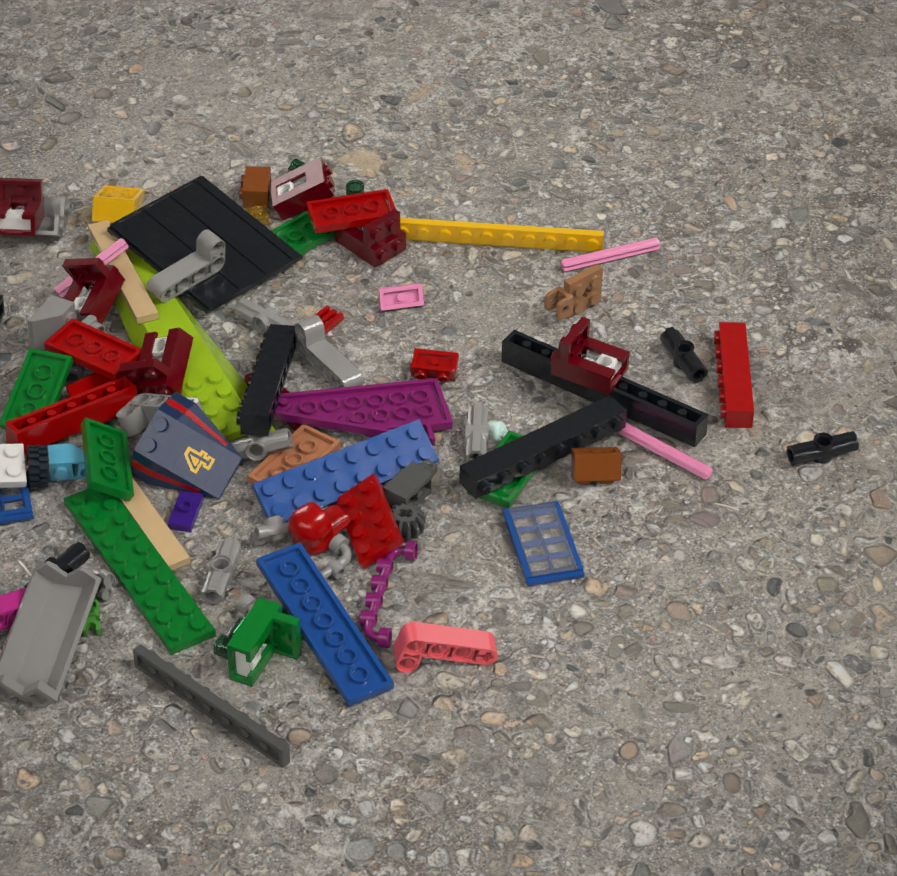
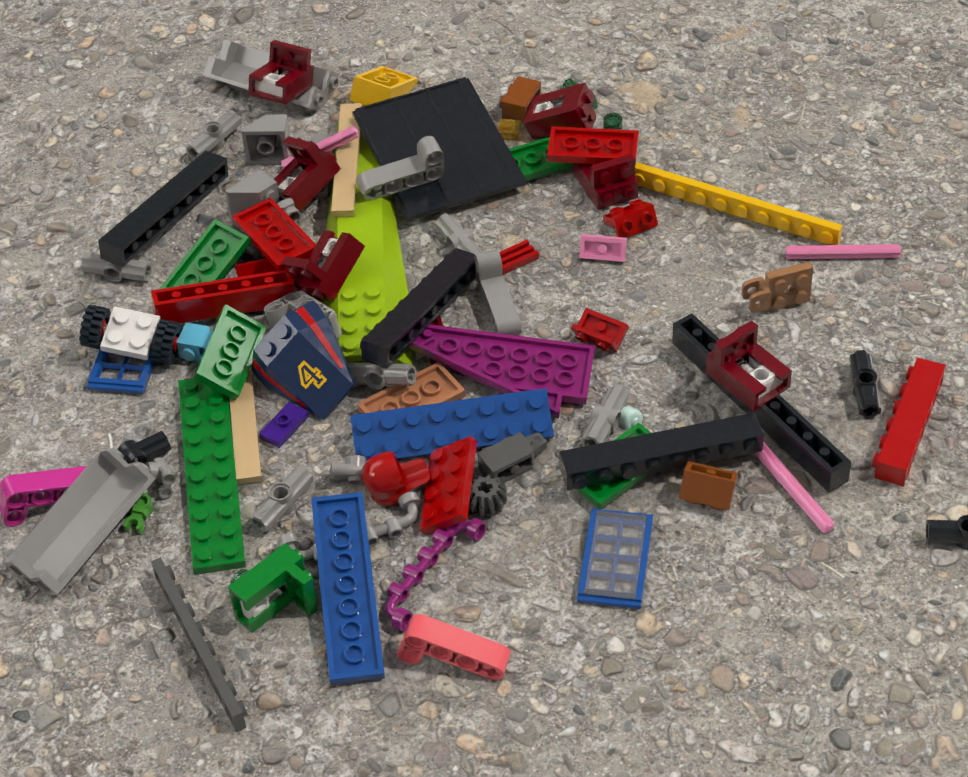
camera: 25 degrees right, 5 degrees up
none -> light grey slope [241,114,291,165]
none -> red bracket [603,199,658,238]

